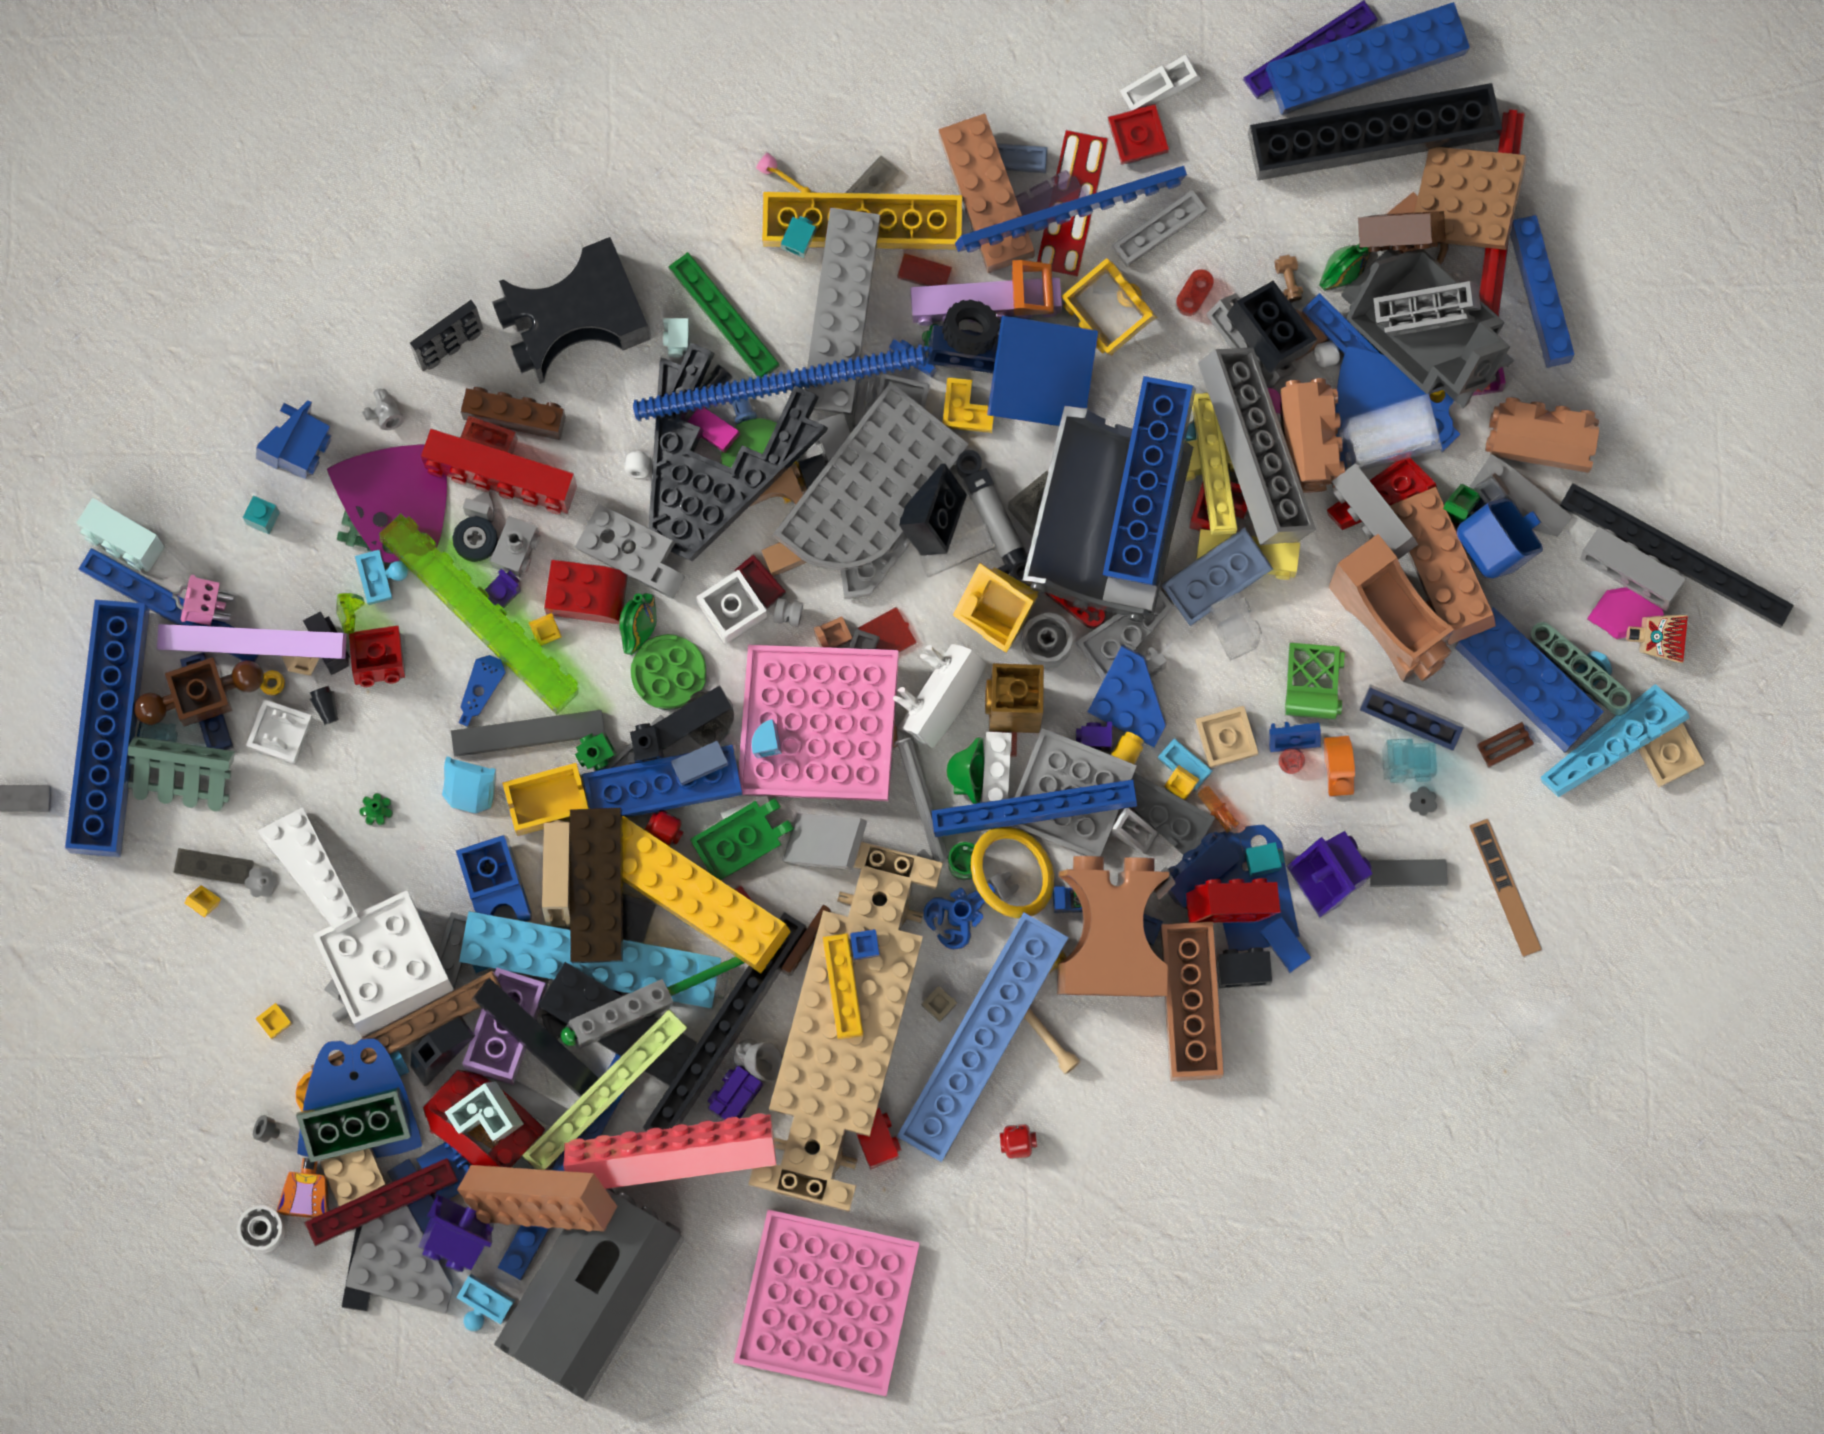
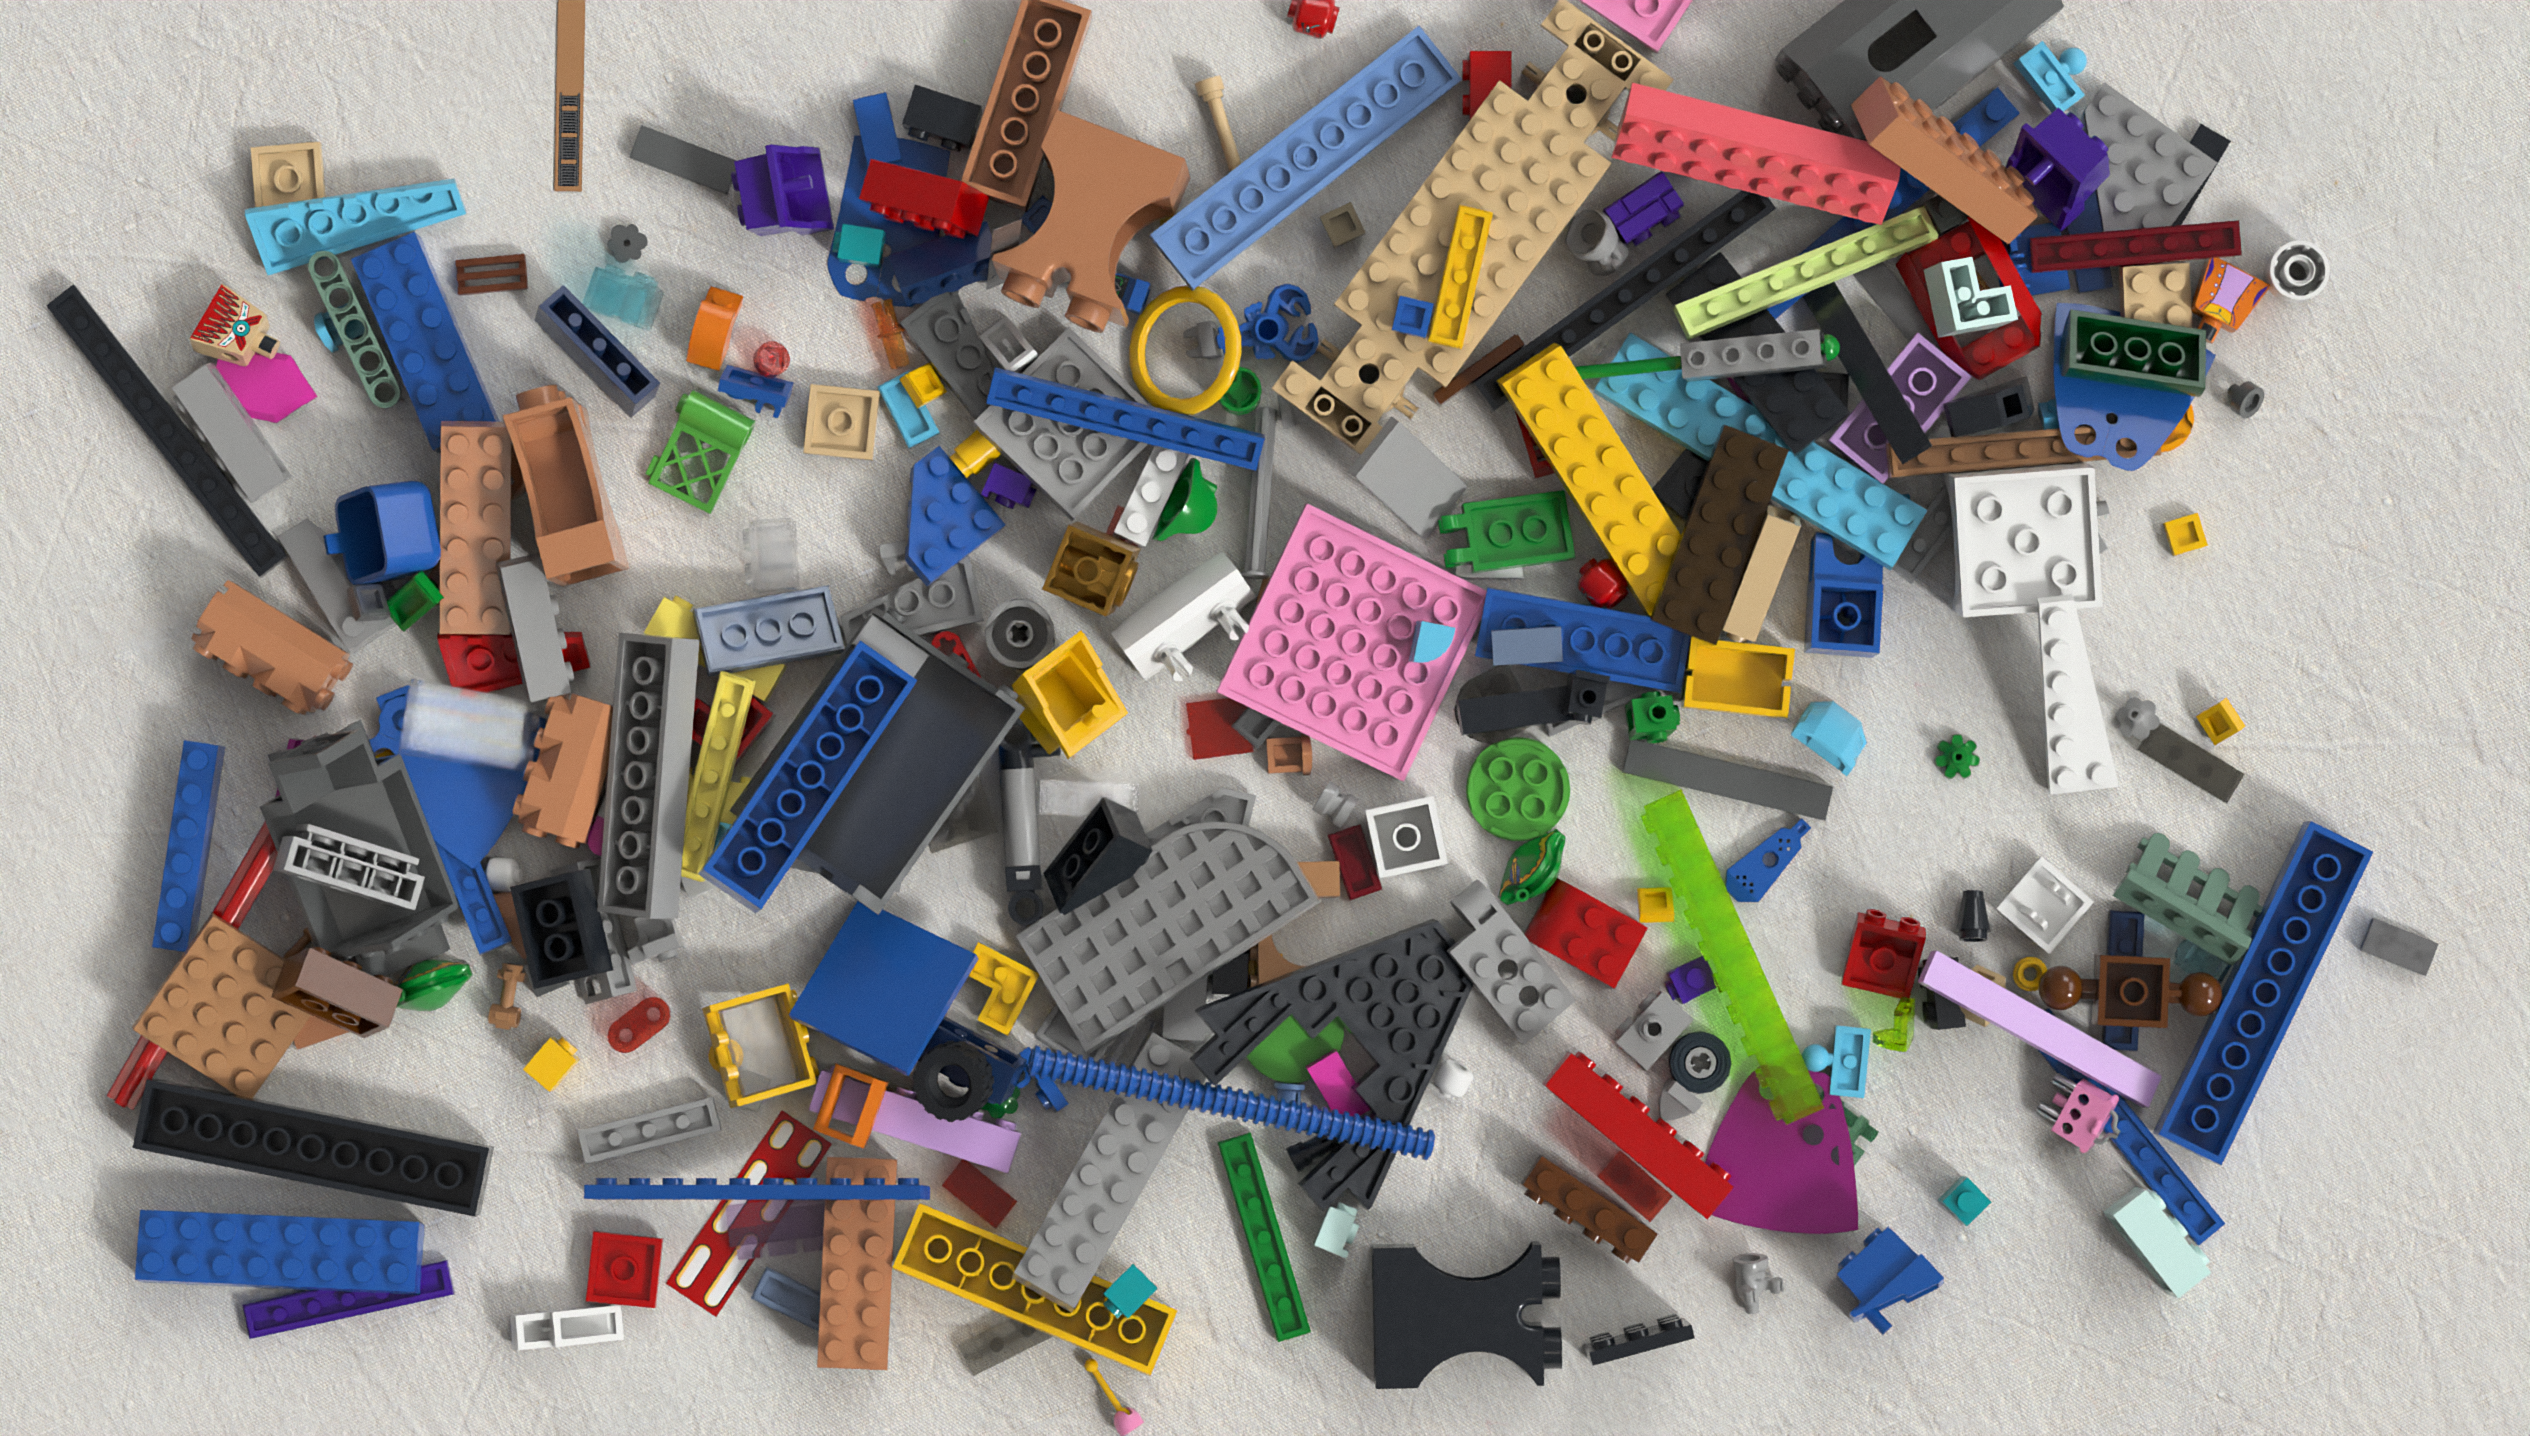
camera: 160 degrees left, 10 degrees up
none -> yellow brick [523,1037,580,1092]
none -> light grey brick [627,917,684,964]

